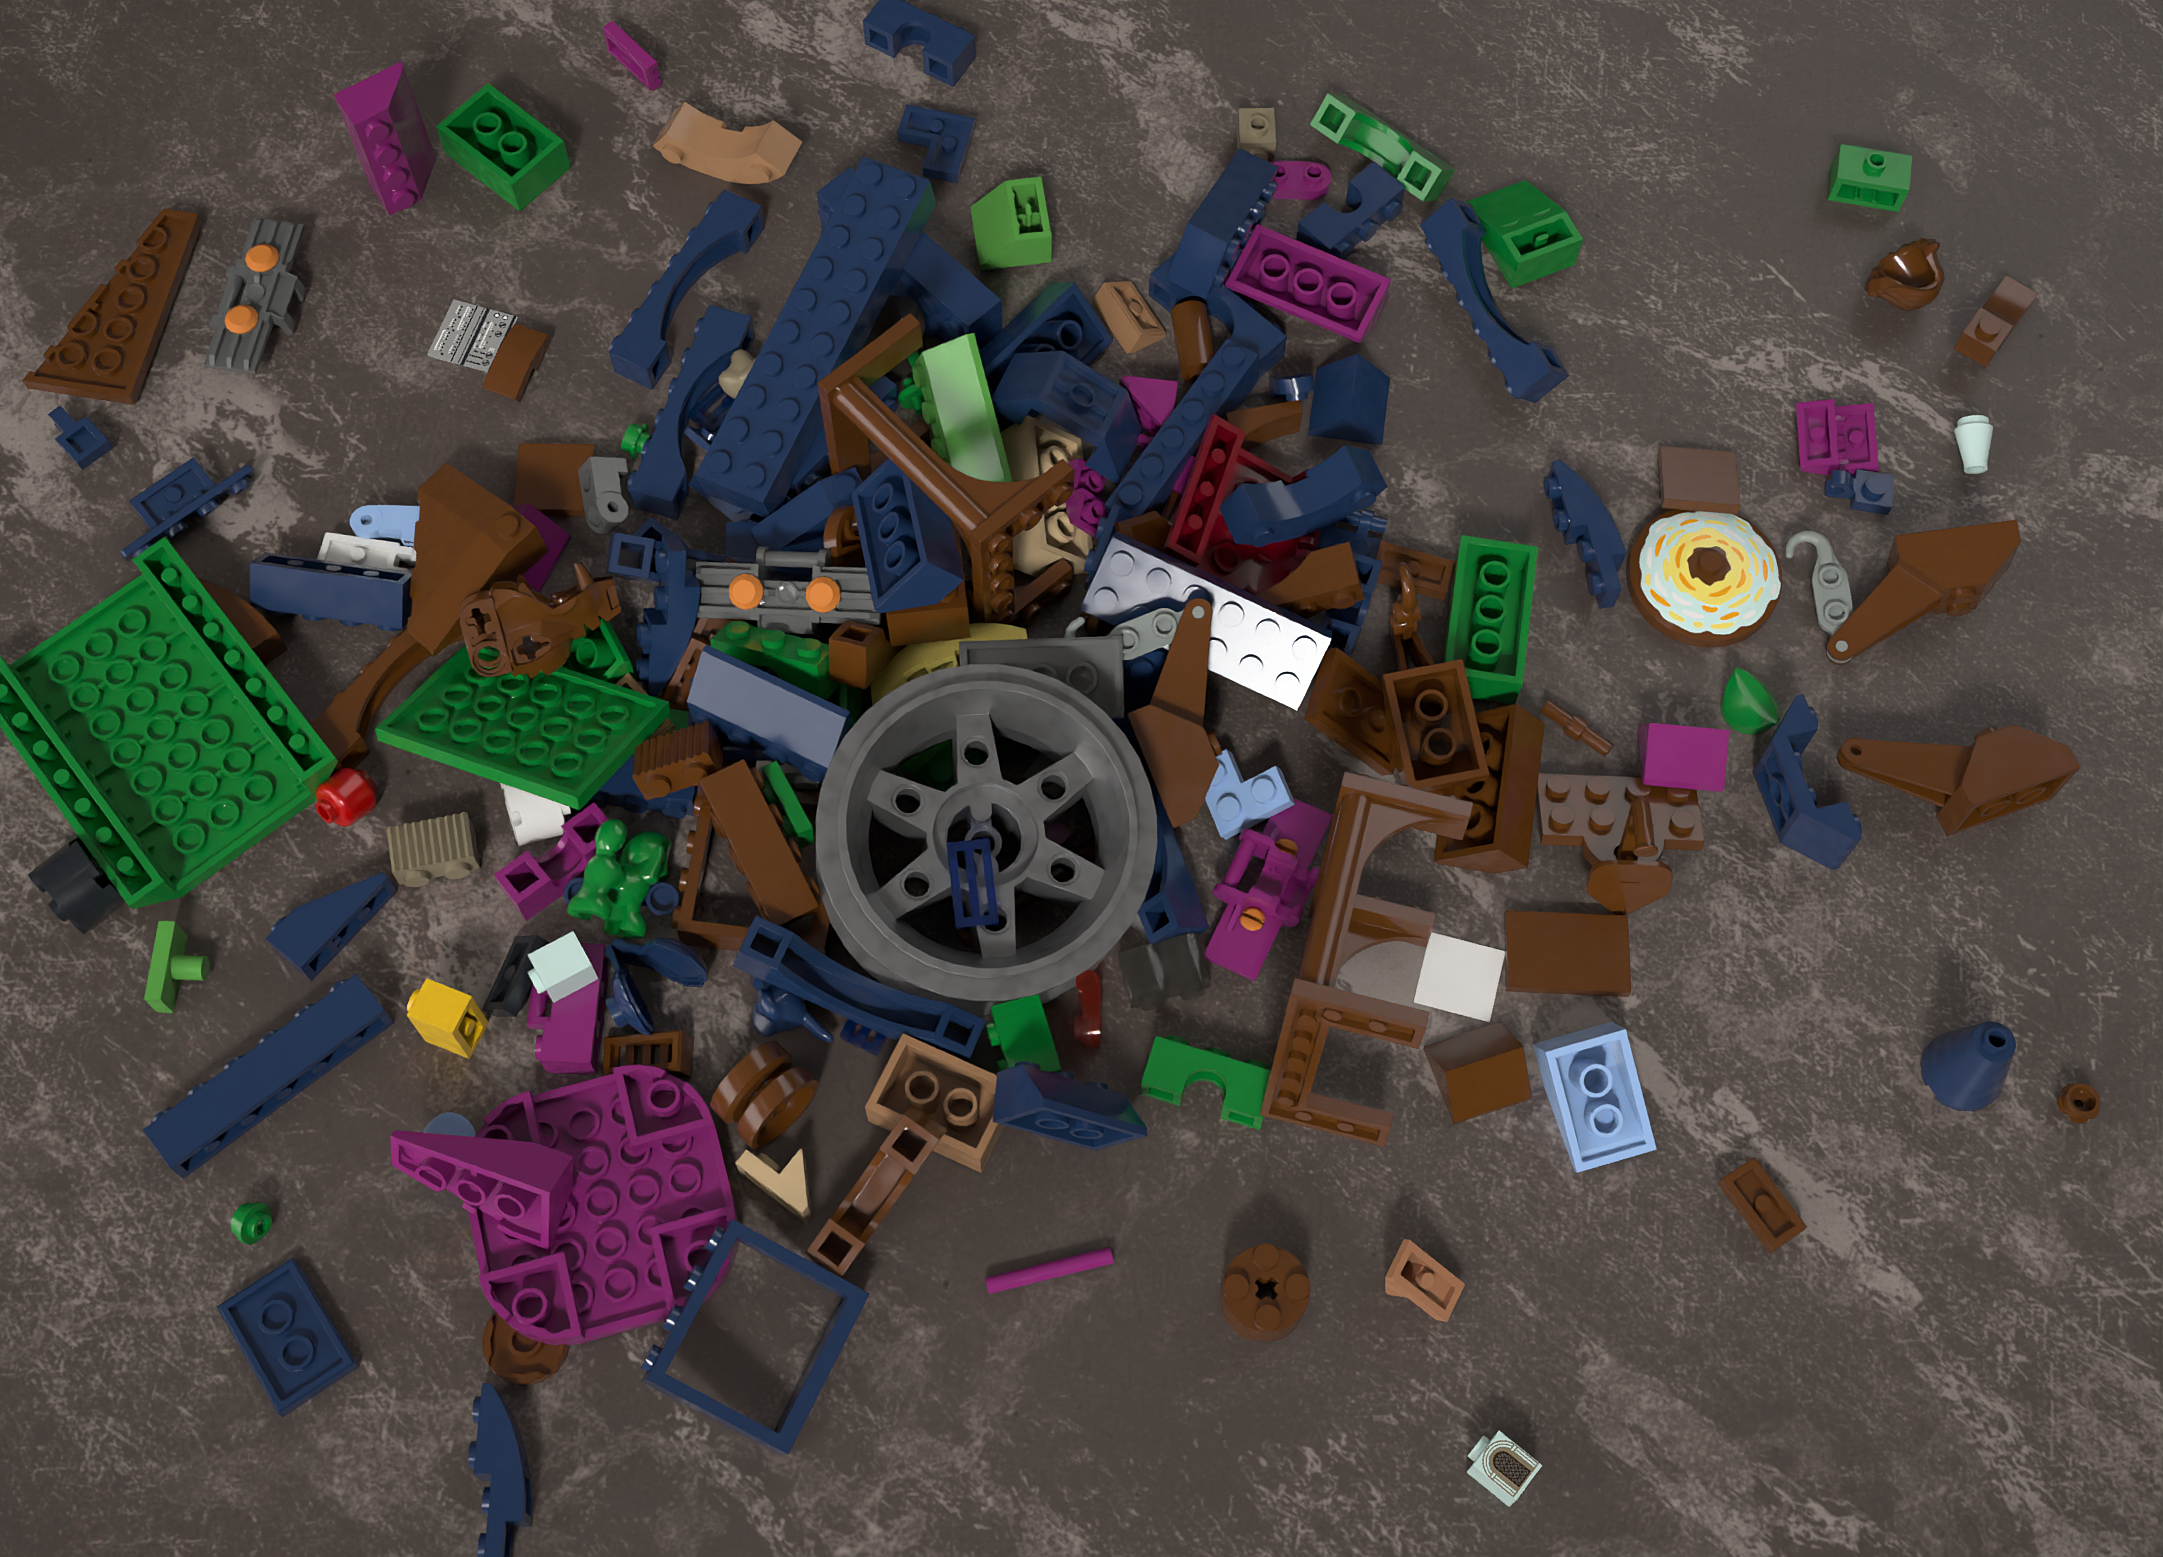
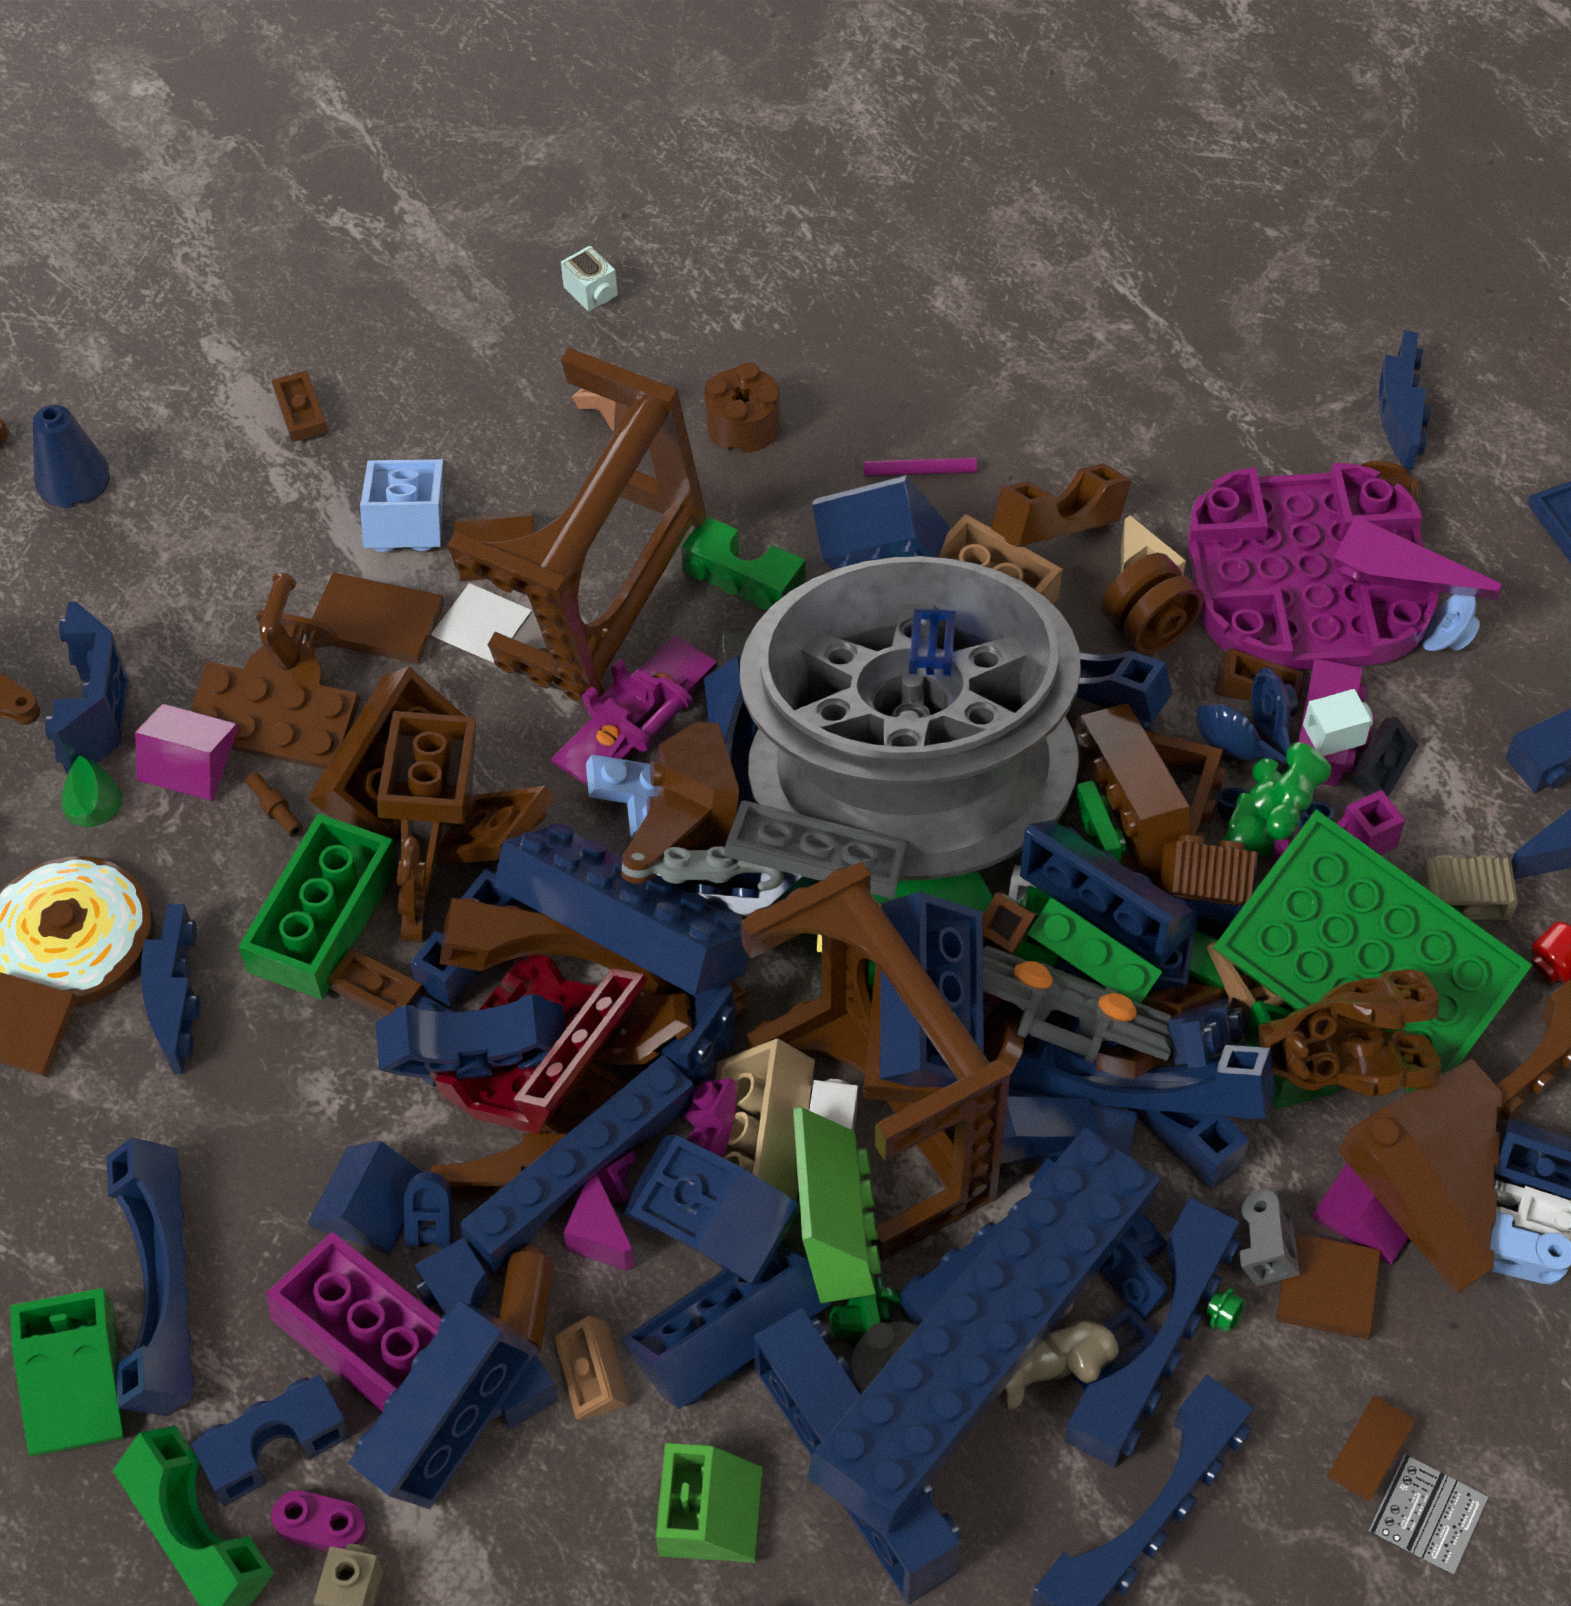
camera: 165 degrees left, 10 degrees down
yellow brick [407,978,489,1059] -> none
dark blue window [641,1219,870,1456] -> none

